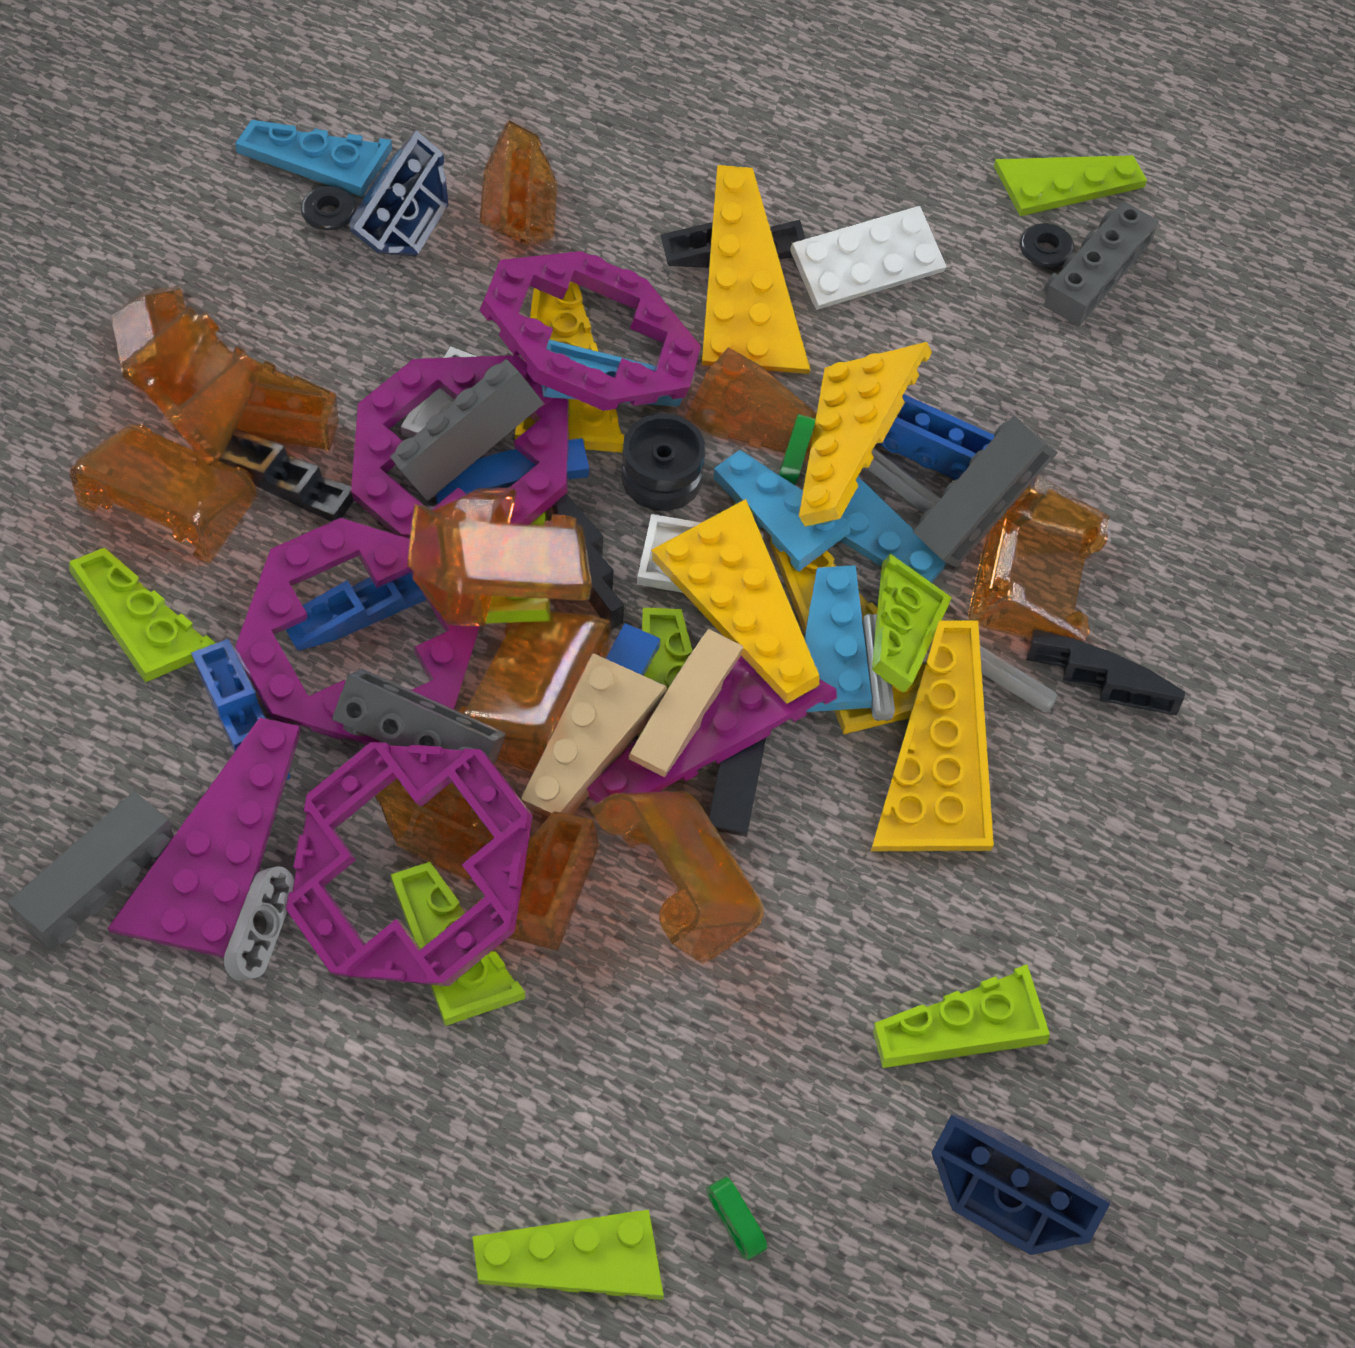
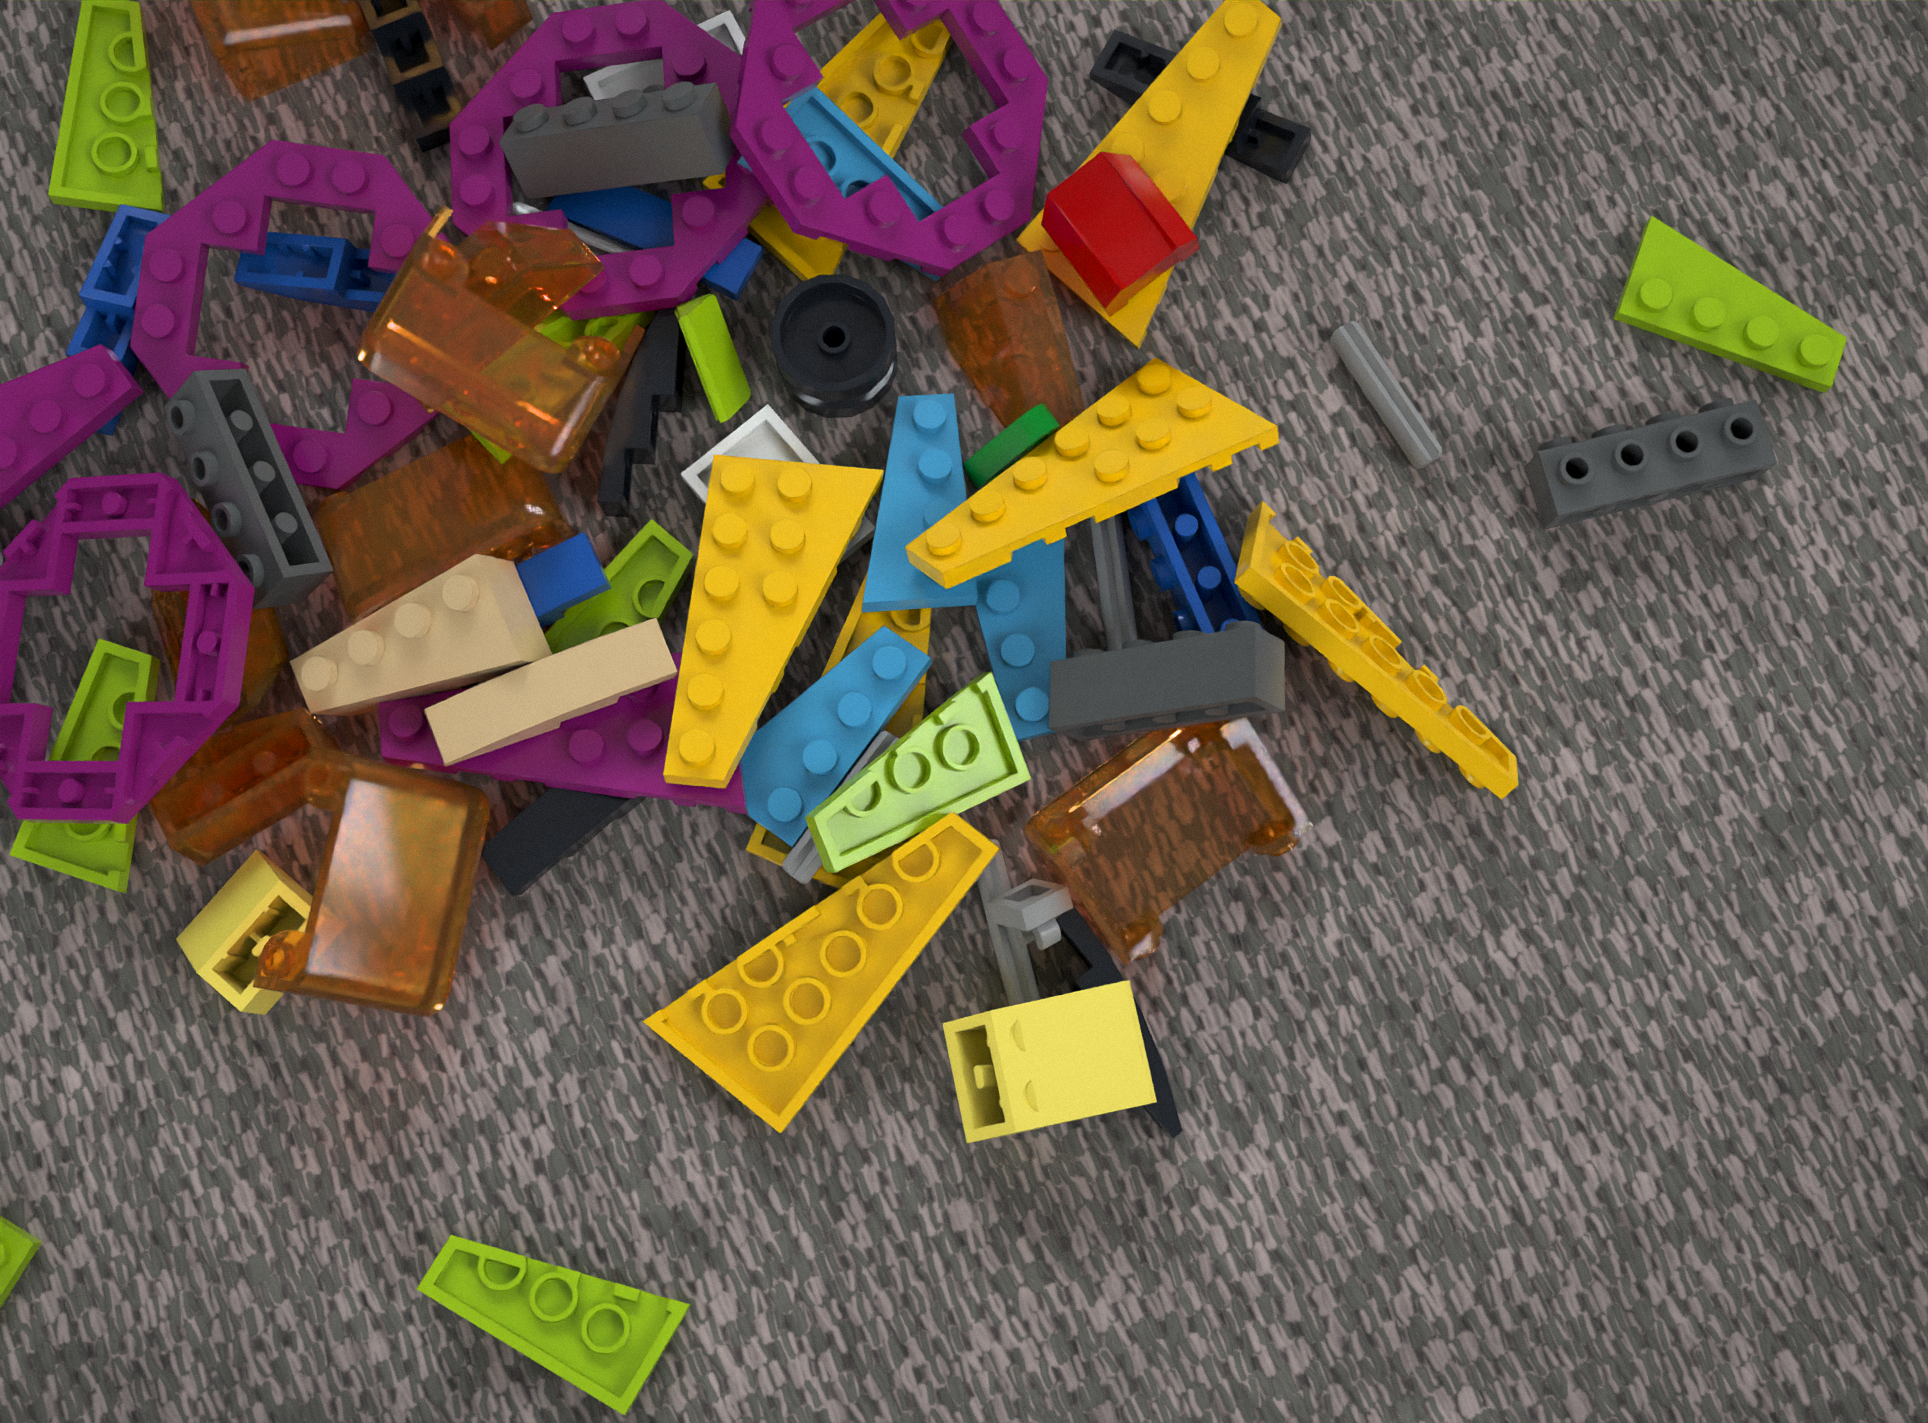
camera: 45 degrees right, 20 degrees up
green beam [706,1176,768,1261] -> none
white plate [790,206,947,310] -> none
black piece [1019,223,1075,267] -> none
none -> light yellow slope [176,849,345,1015]
none -> lime slope [674,294,751,423]
none -> light yellow slope [942,980,1157,1143]
none -> light grey tile [987,878,1074,950]
none -> red slope [1041,152,1200,317]
none -> yellow wing [1234,500,1518,800]
none -> light grey axle [1330,321,1442,469]

